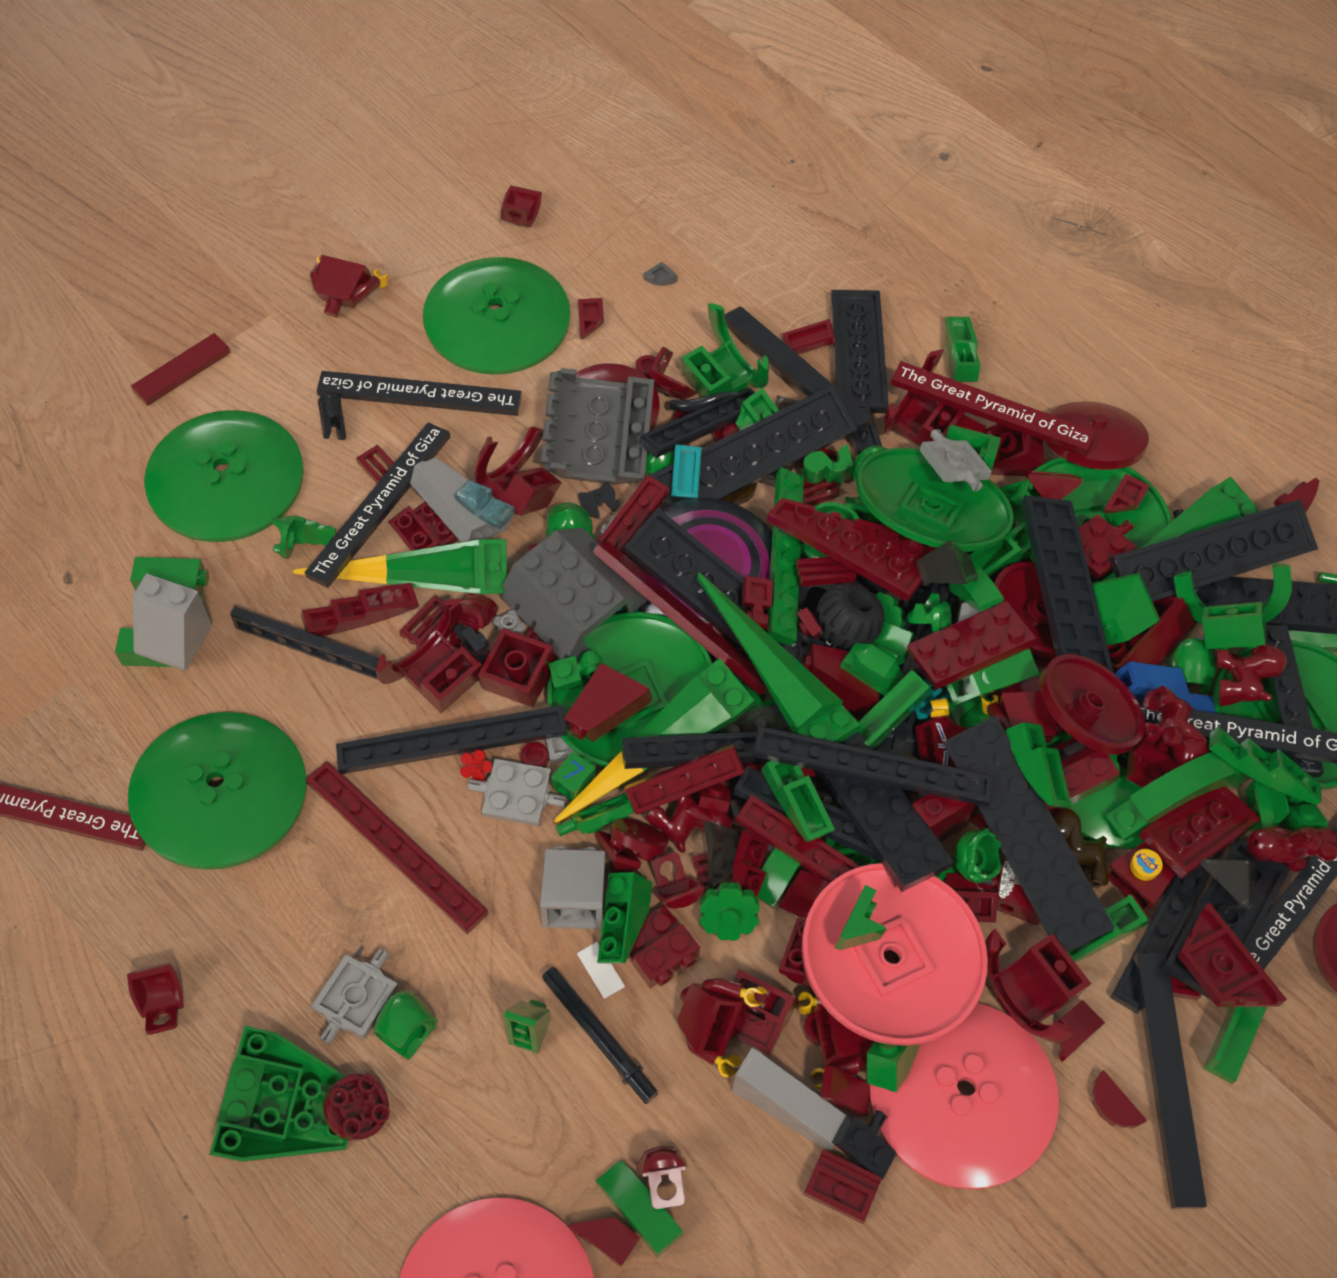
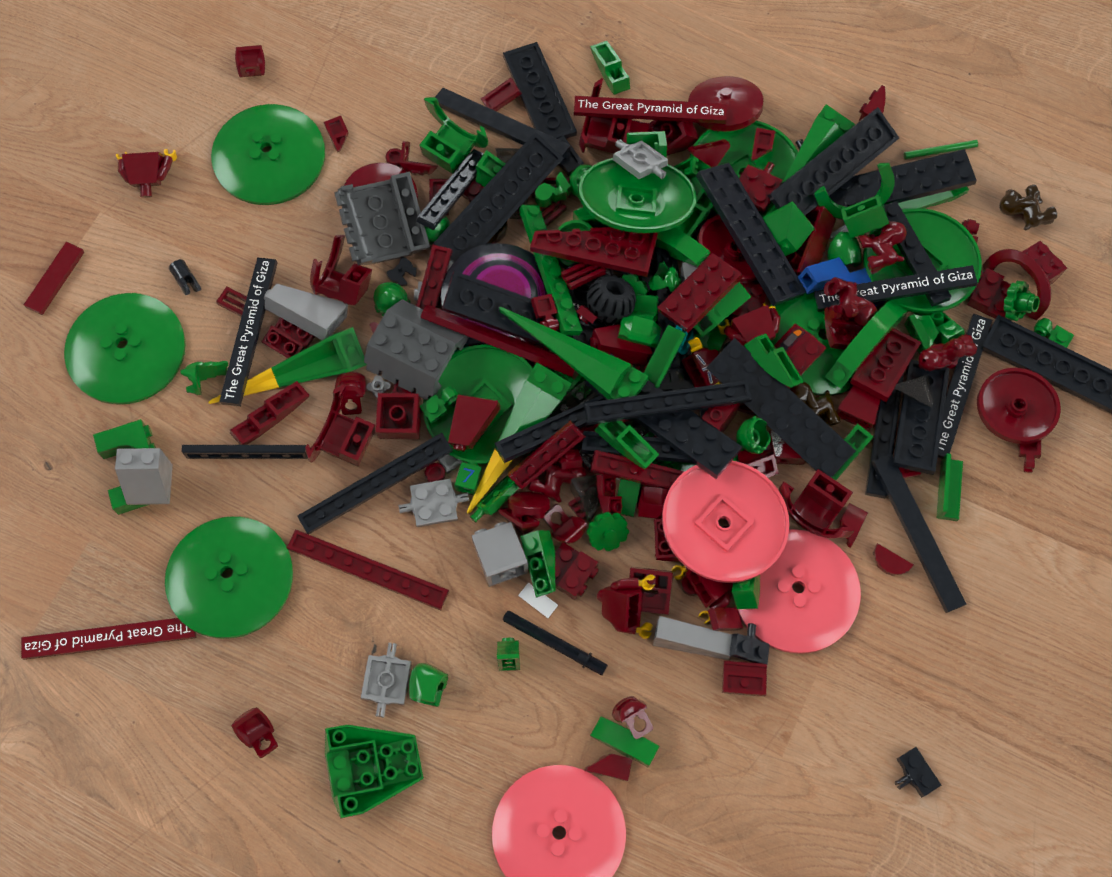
camera: 20 degrees left, 10 degrees up
black tile [317,371,522,416] -> none
dark red tile [323,1074,390,1141] -> none
dark red tile [399,595,445,649] -> none
black plate [453,624,490,666] -> none
clear light blue slope [454,480,515,529] -> none
red plant [460,749,493,781] -> none
dark grey tile [644,262,678,286] -> none
black animal [669,392,740,412] -> none
teal tile [671,445,702,498] -> none
green slope [834,885,886,950] -> none
clear smoke slope [916,540,978,586] -> none
dark red dish [1039,654,1145,755] -> none
yellow tile [1130,849,1163,881] -> none
dark red wing [1177,903,1287,1007] -> none
green slope [1209,726,1322,805] -> none

